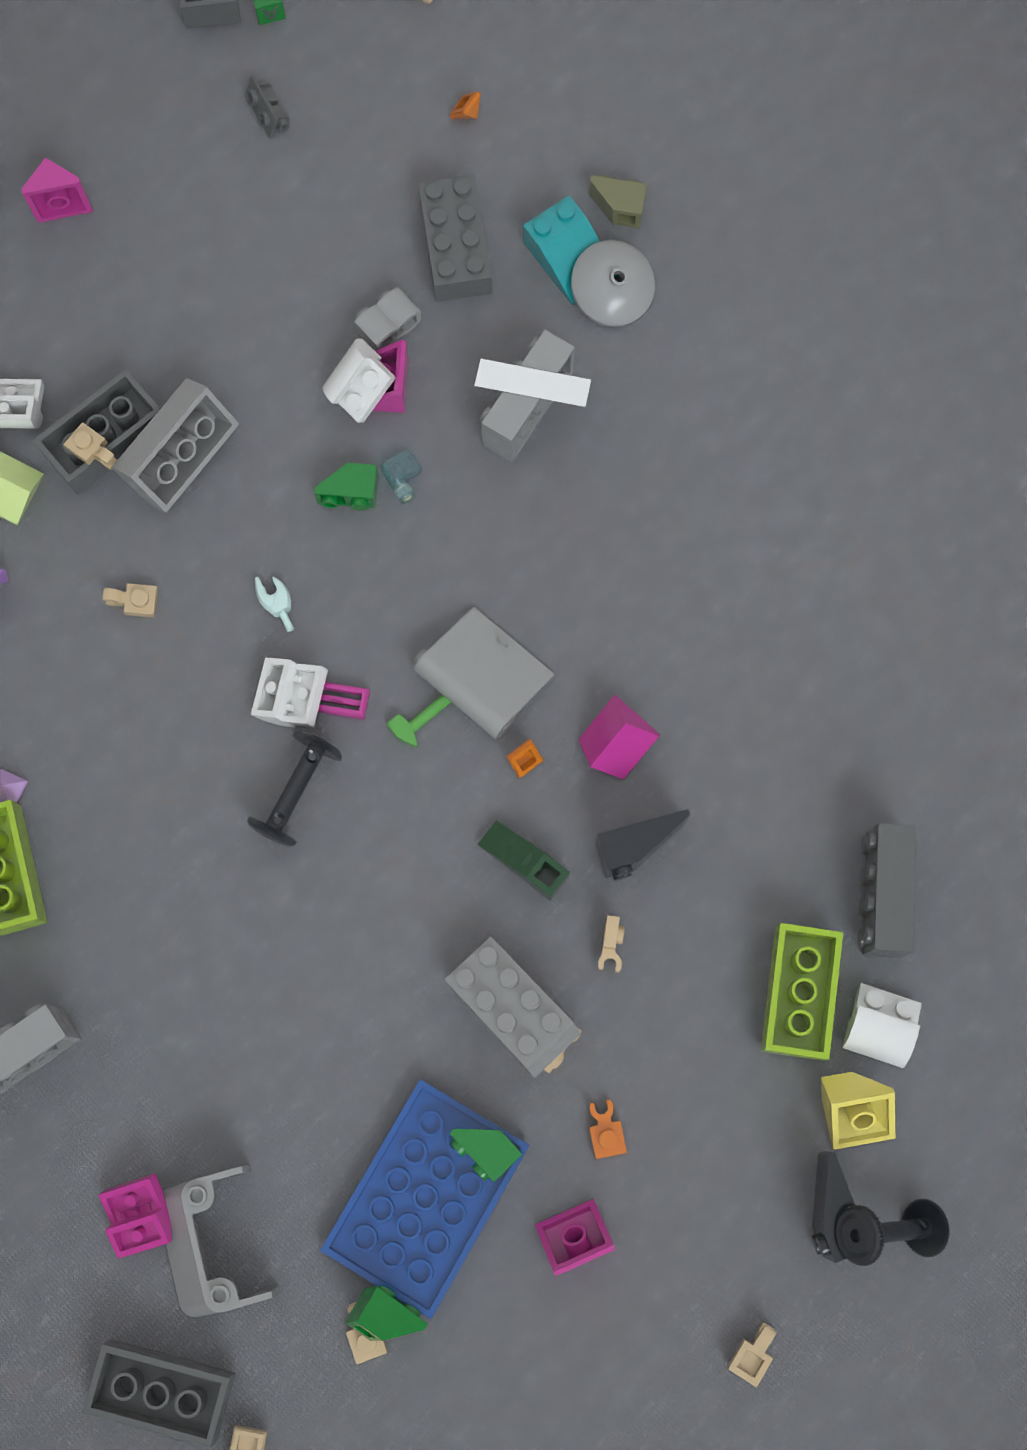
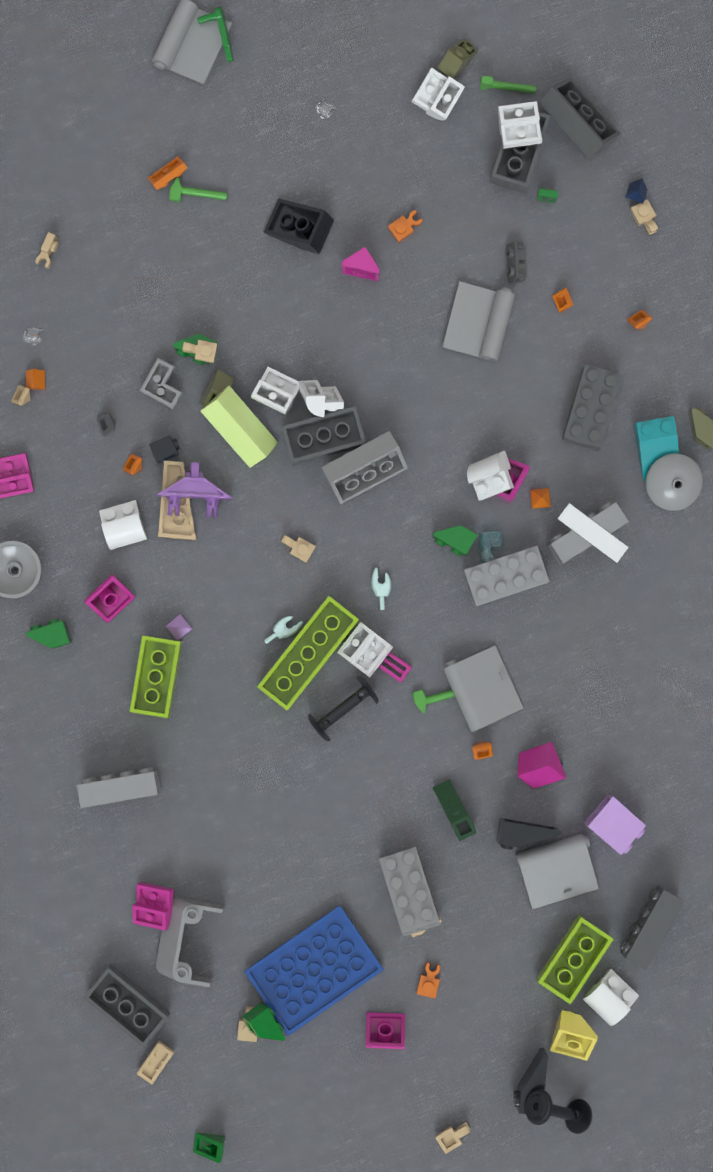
camera: 30 degrees right, 10 degrees up
tan plate [63,422,117,470] -> none
light grey brick [354,287,421,351] -> none
green slope [449,1129,522,1182] -> none
tan plate [598,915,625,973] -> none
none -> lime brick [257,596,359,711]
none -> light aqua hand [264,616,303,644]
none -> white brick [299,380,344,417]
none -> orange plate [388,210,423,243]
none -> light grey door [442,281,515,362]
none -> light grey brick [463,546,549,607]
none -> light grey door [516,833,599,909]
none -> orange slope [530,488,551,509]
none -> orange slope [552,288,574,313]
none -> lavender slope [584,794,646,855]

